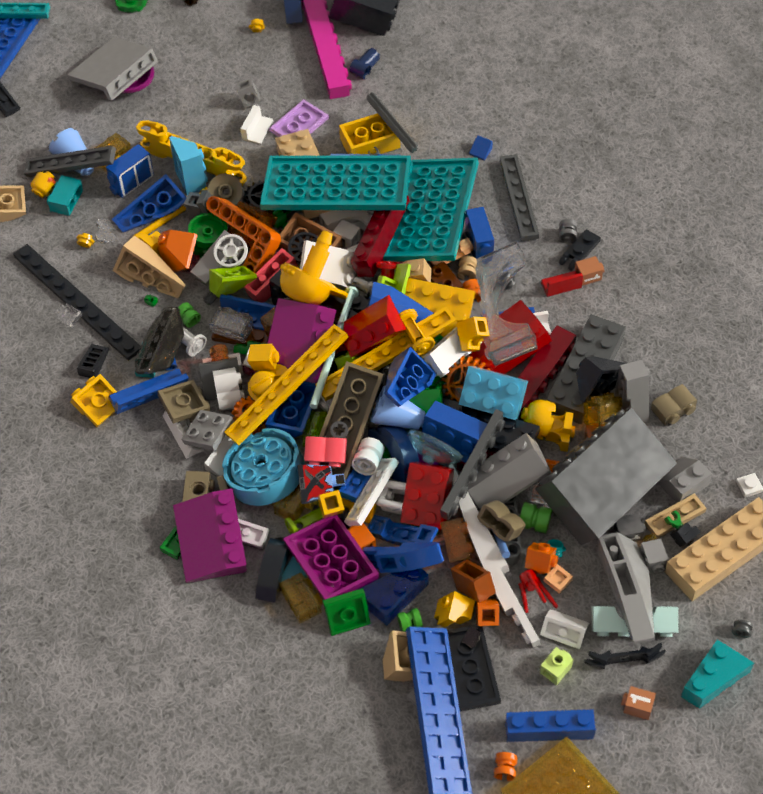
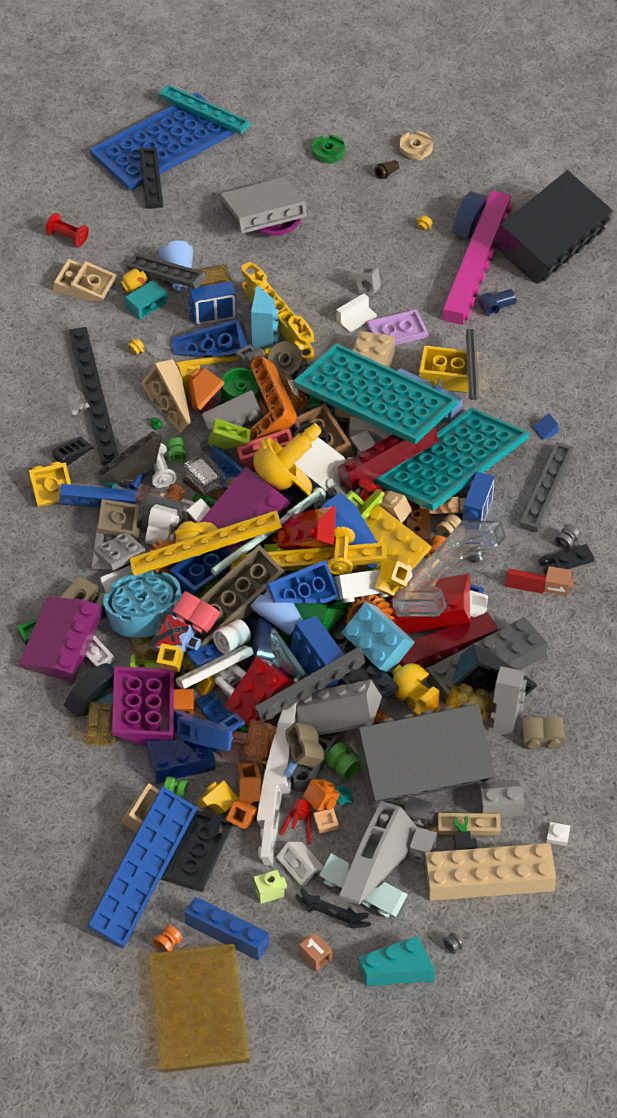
camera: 30 degrees right, 5 degrees down
white wheel [214,234,248,268] -> none
yellow brick [247,344,279,371] -> none
green plate [323,588,371,636] -> none
dark grey bush [330,421,349,439] -> none

